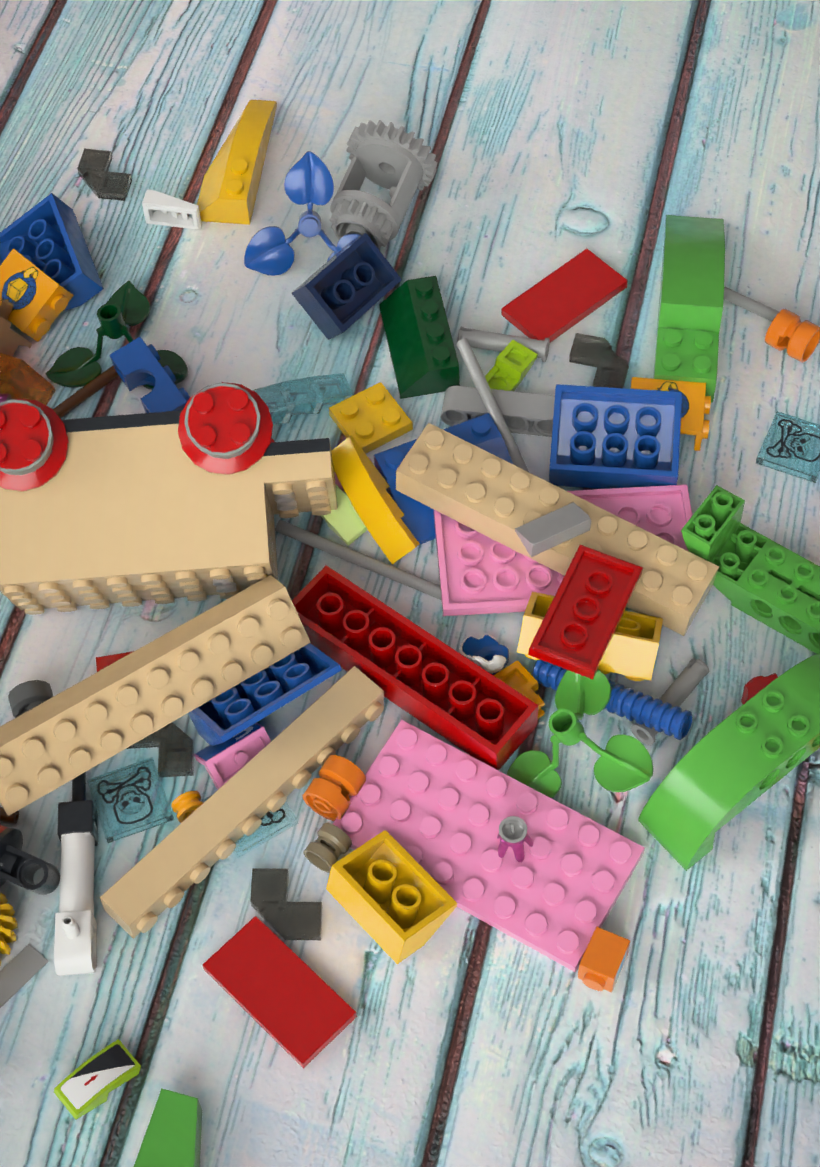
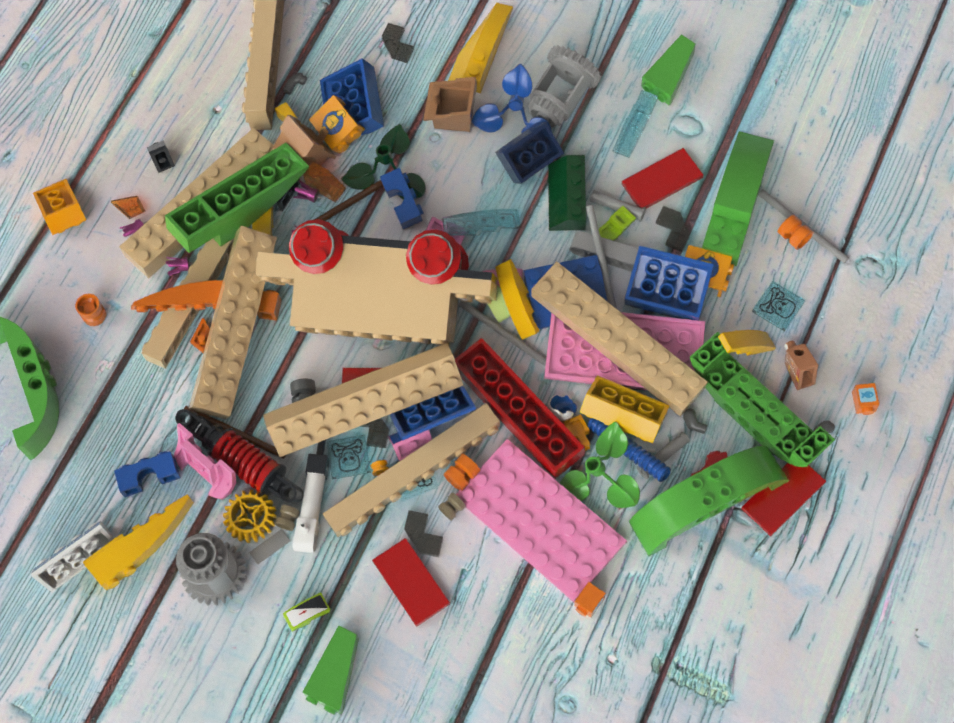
camera: 15 degrees right, 10 degrees up
white slope [142,189,202,230] -> none
yellow slope [326,830,458,964] -> none
yellow plate [329,382,413,454] -> none
piece [497,816,534,862] -> none
light grey slope [515,502,591,557] -> none
red tile [528,545,643,679] -> none
none -> dark tan wheel [274,505,300,531]
none -> medium nougat piece [423,77,477,132]
none -> clear light blue slope [612,90,658,158]
none -> bright green slope [641,34,696,106]
none -> dark grey arm [683,408,708,434]
none -> yellow slope [718,330,776,356]

